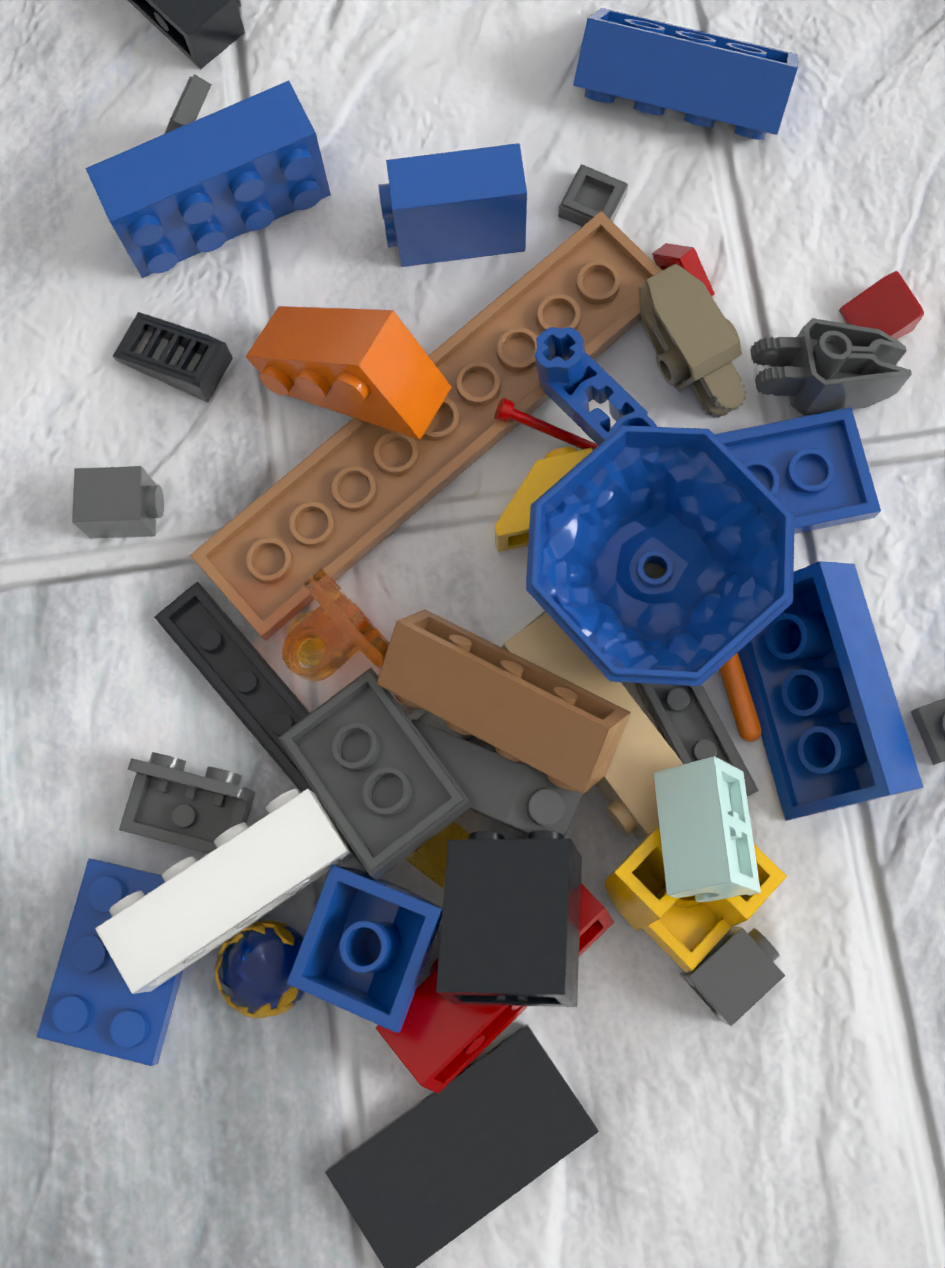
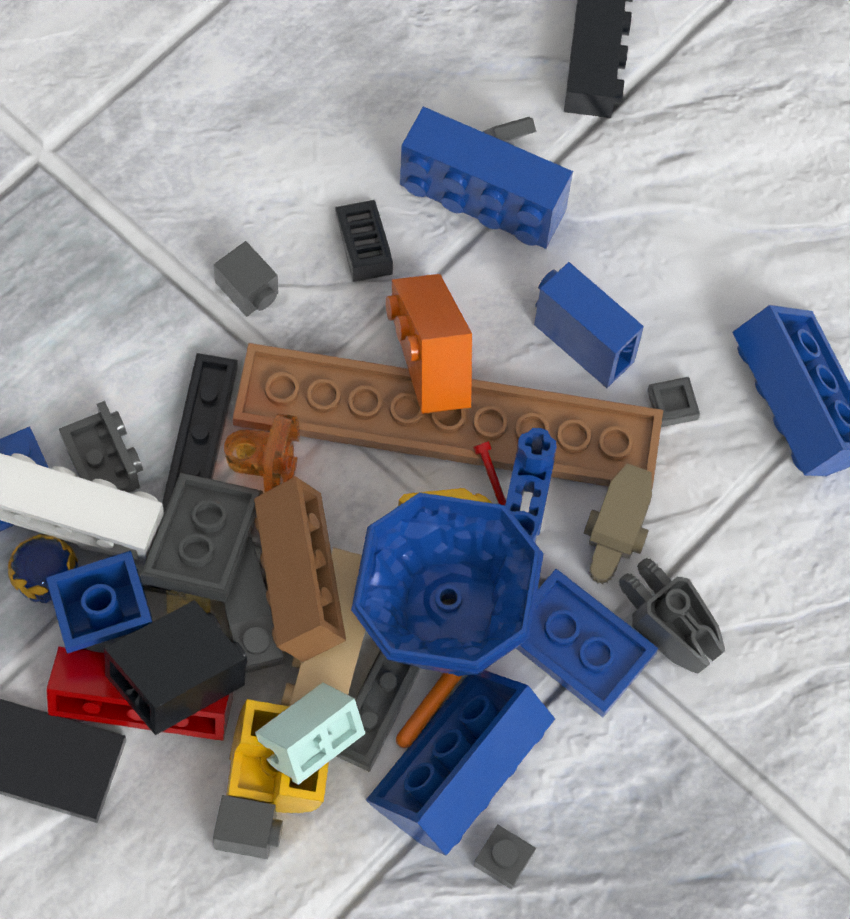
camera: 40 degrees right, 10 degrees down
red tile [652,243,715,296] -> none
red slope [839,271,924,339] -> none

